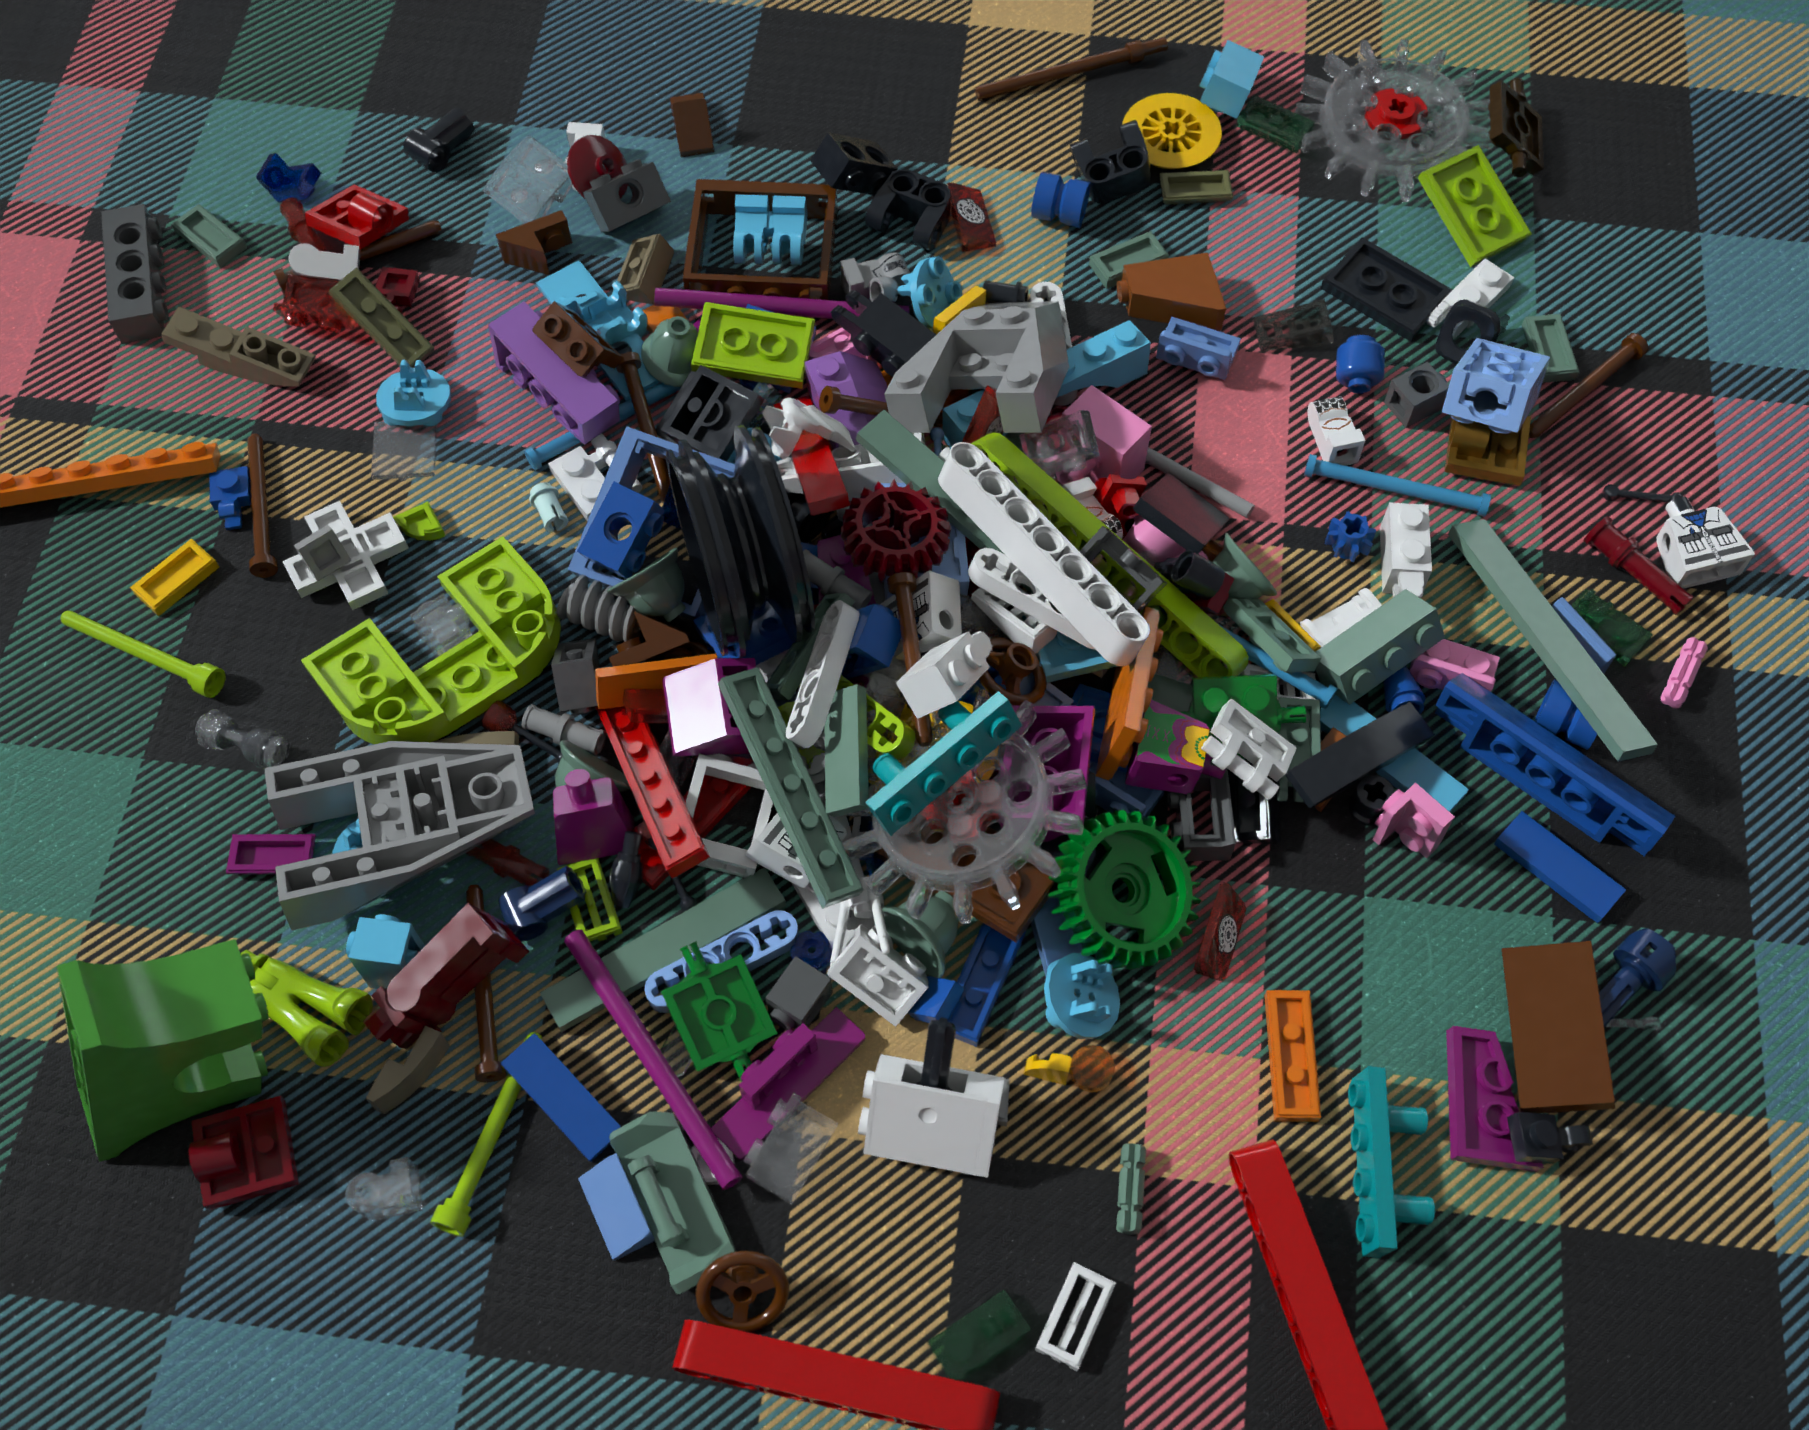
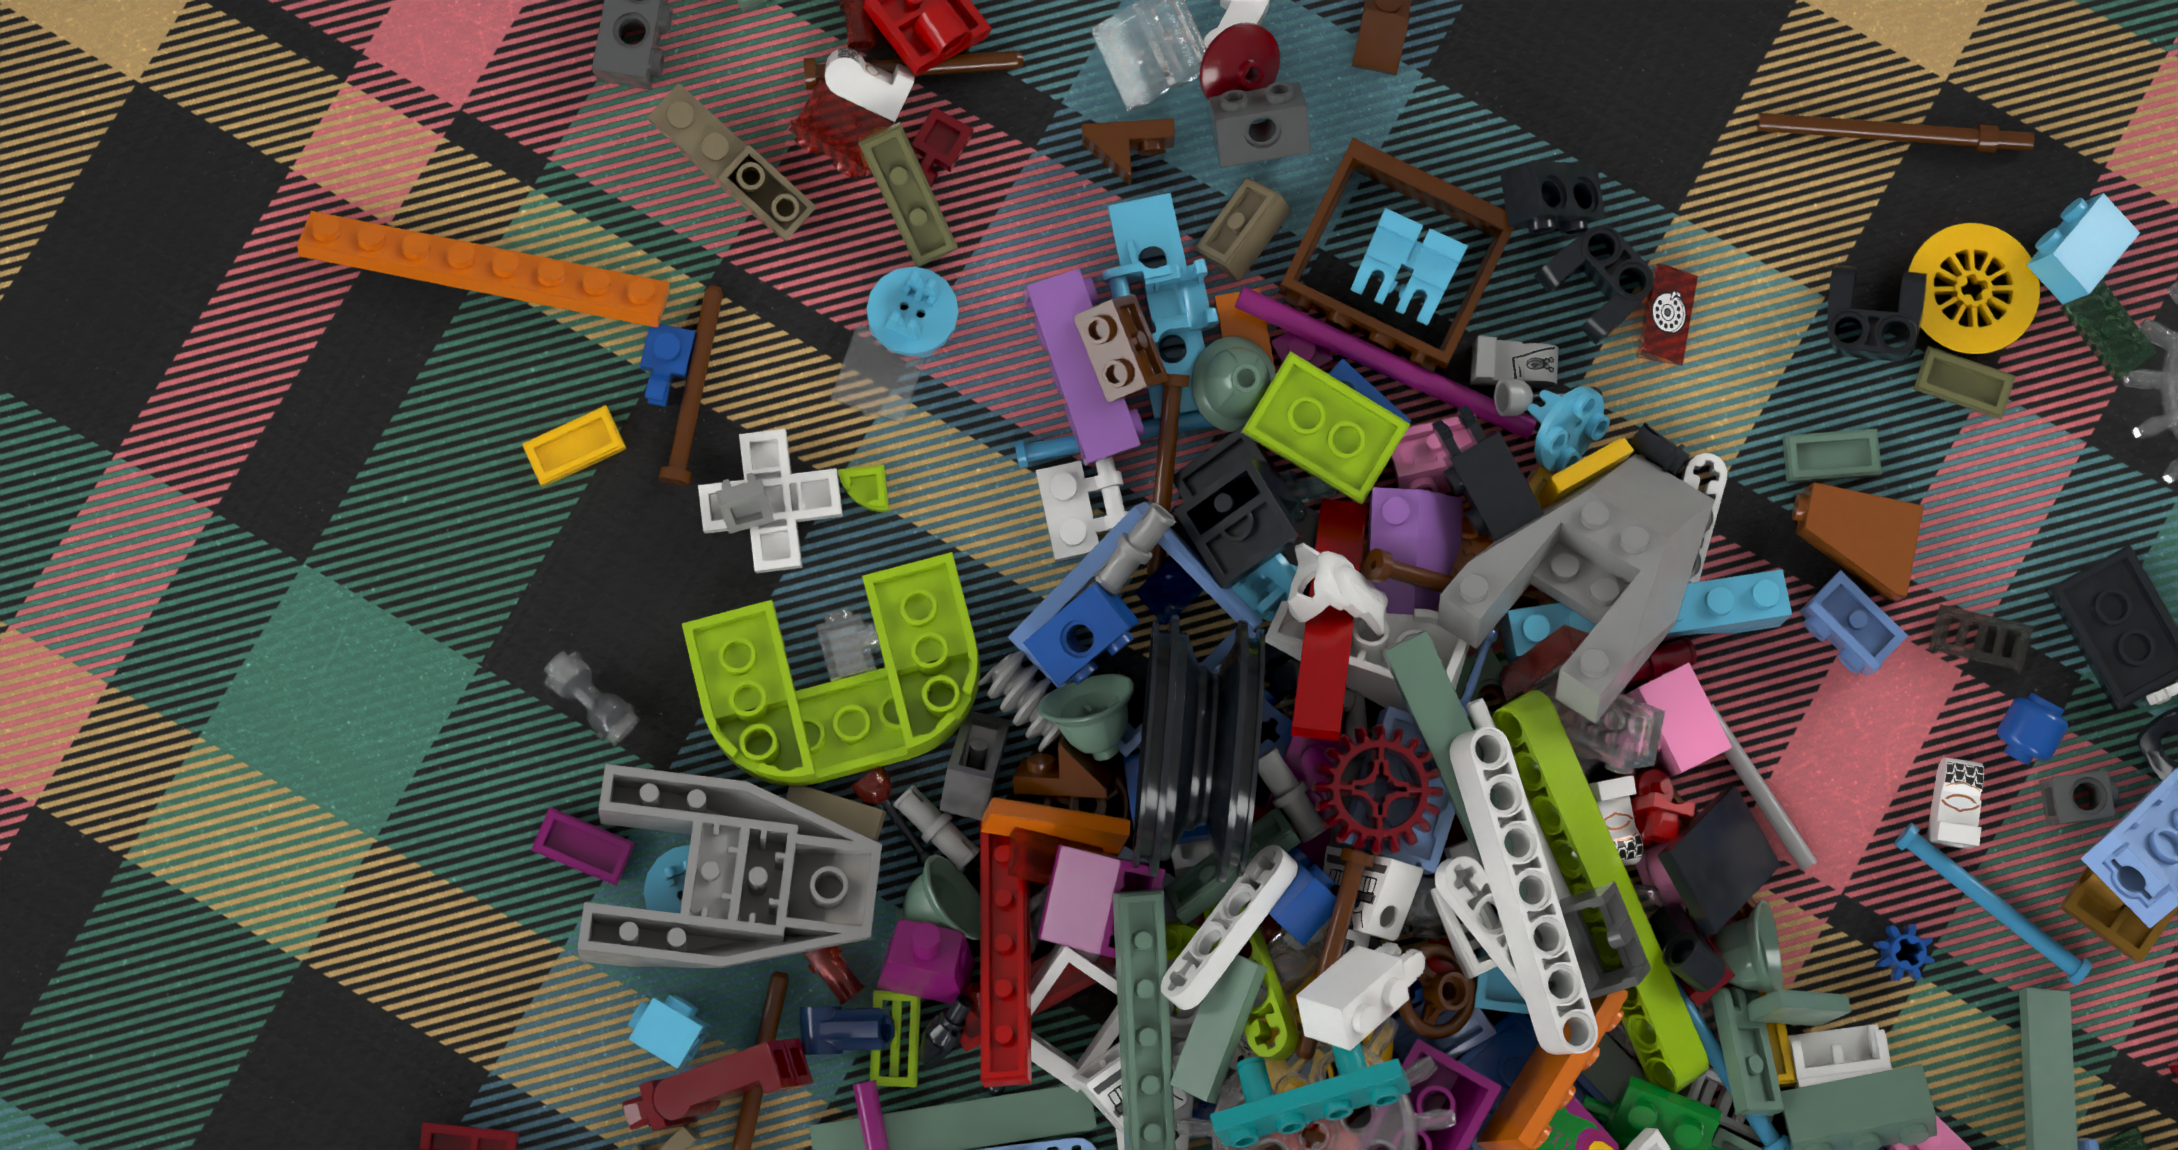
camera: 20 degrees right, 20 degrees up
bright green piece [56,939,269,1162] -> none
lime piece [60,610,226,698] -> none
lime piece [241,950,373,1067] -> none
light aqua pin [529,482,568,532] -> none
blue wheel [1031,171,1091,228] -> none
white hinge [1380,502,1432,598] -> none
none -> light grey pin [1094,503,1176,595]
none -> sand green tile [1746,989,1851,1026]

